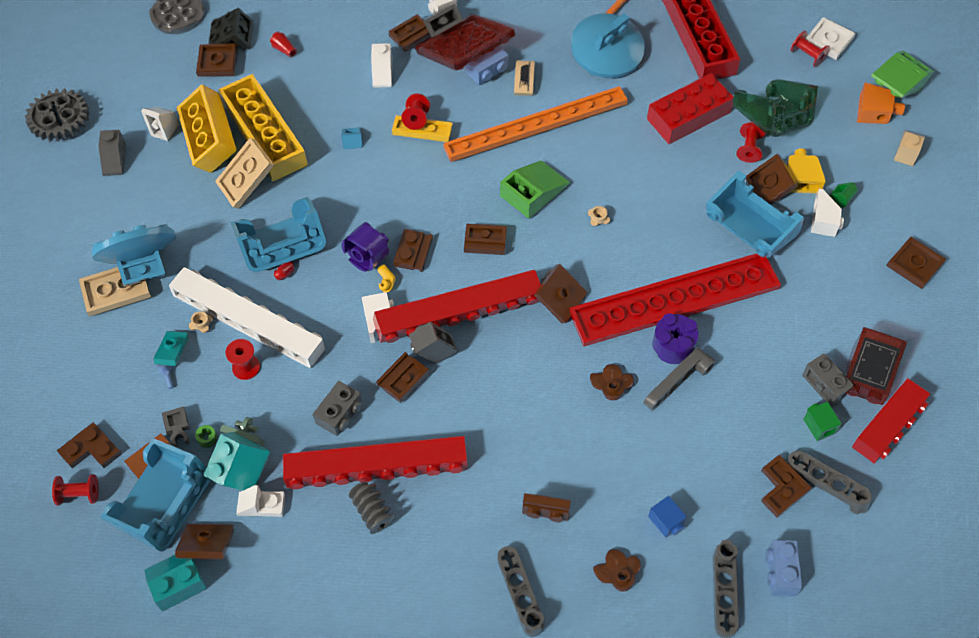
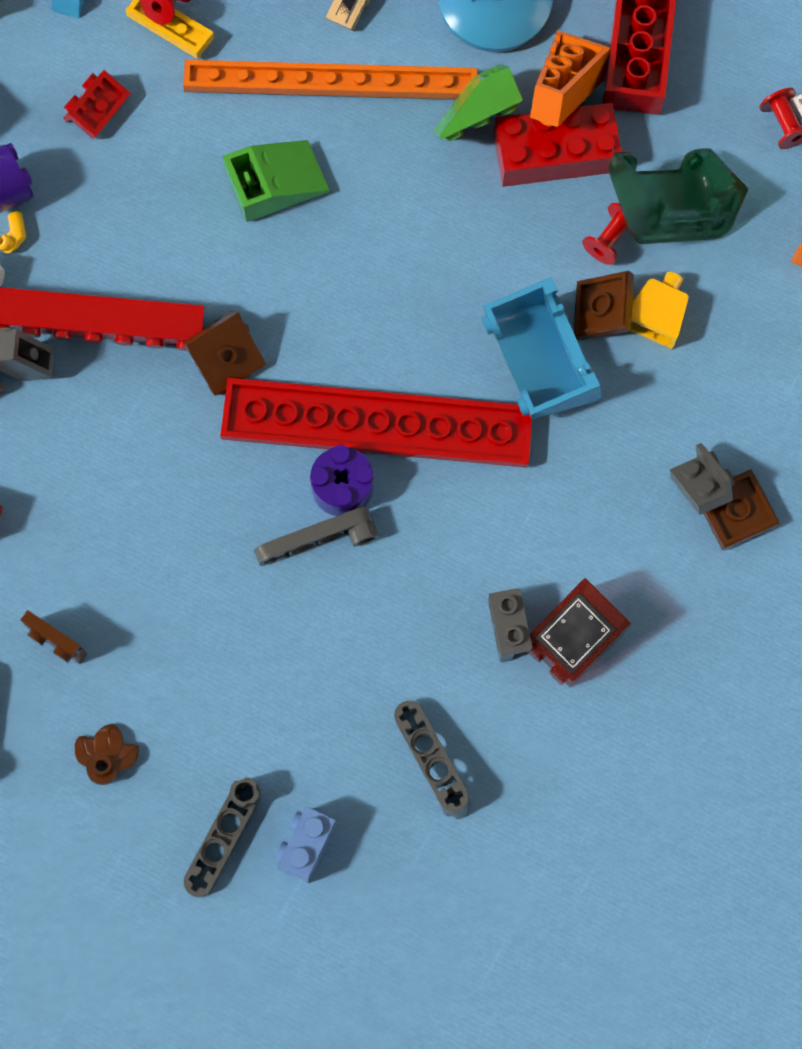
camera: 20 degrees right, 15 degrees up
reddish brown plate [393,229,433,272] -> none
reddish brown plate [464,224,507,255] -> none
tan plate [588,206,610,226] -> none
reddish brown plate [590,364,634,401] -> none
blue brick [648,495,687,538] -> none
reddish brown plate [761,455,812,518] -> none
green brick [803,402,841,441] -> none
white slope [810,189,844,237] -> none
green brick [829,182,858,208] -> none
red brick [852,378,930,464] -> none
none -> red bracket [63,70,131,139]
none -> bright green slope [433,64,523,141]
none -> orange wedge [530,30,611,127]
none -> dark grey bracket [670,443,735,515]

